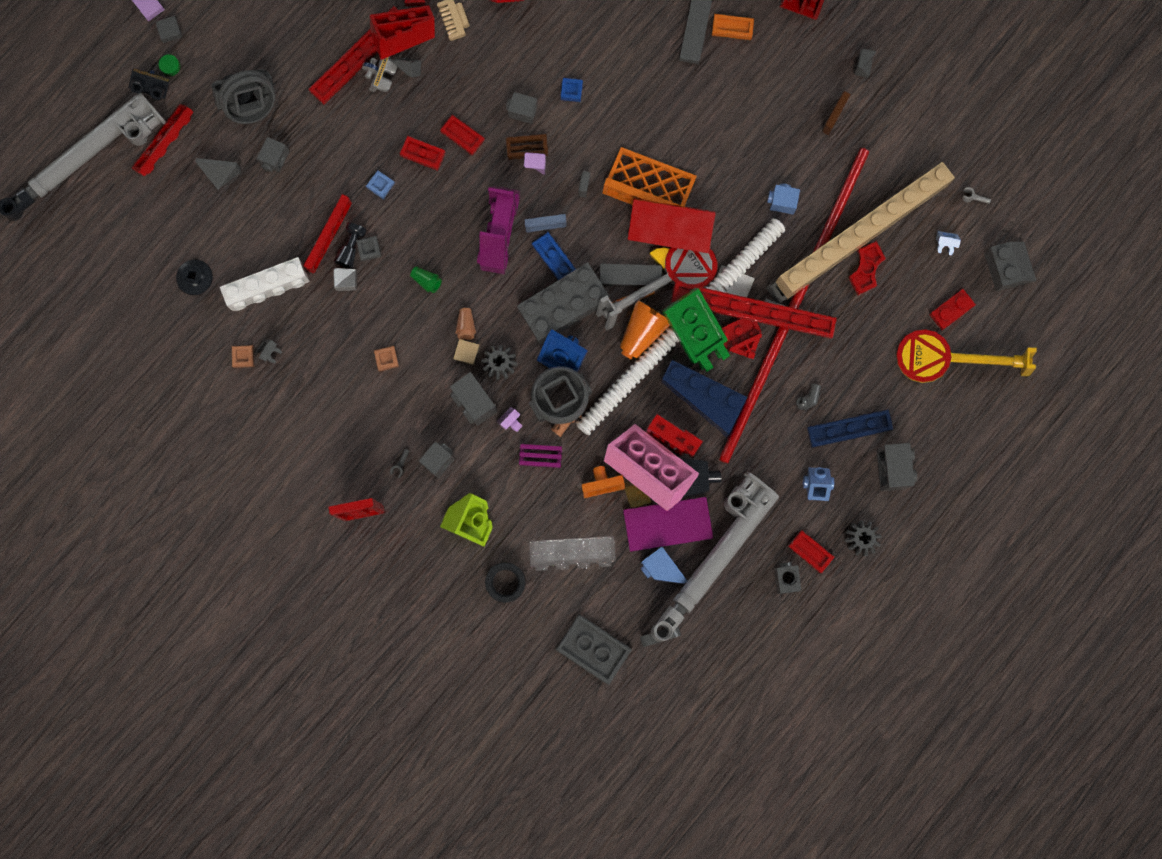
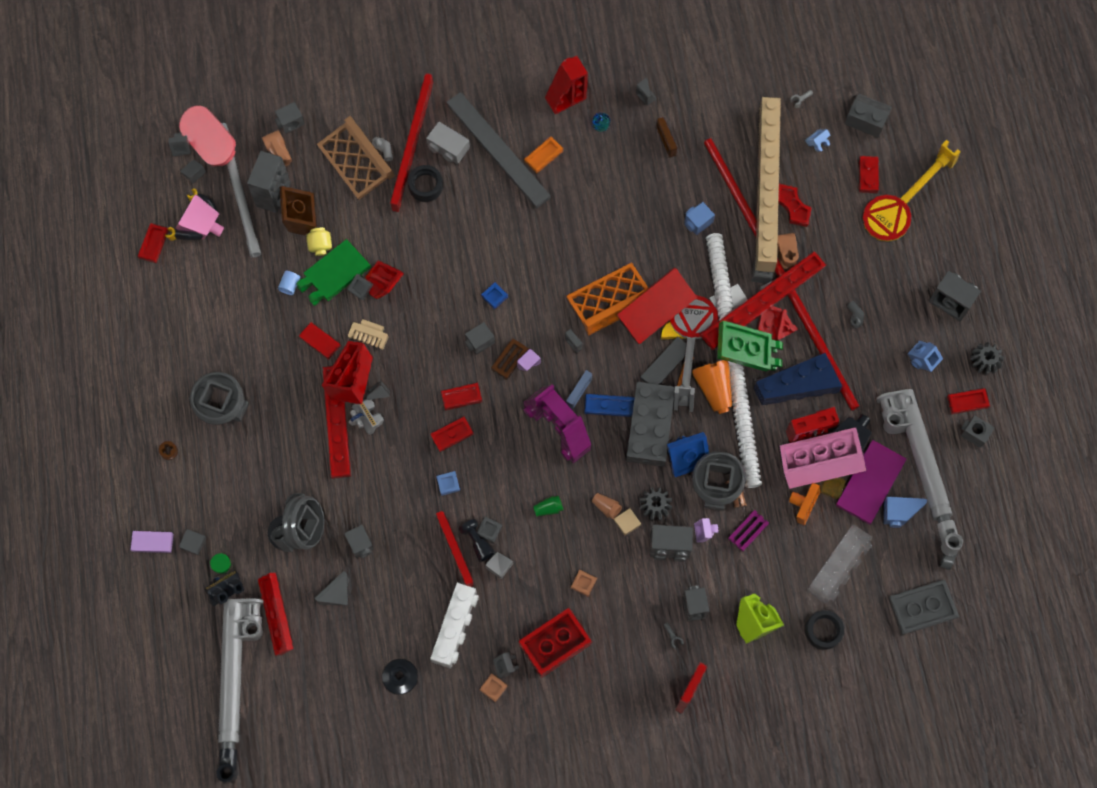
camera: 50 degrees left, 10 degrees down
dark blue tile [807,410,894,448] -> none
none -> red brick [519,608,592,678]
none -> tile [592,113,610,132]
none -> nougat piece [777,233,799,270]

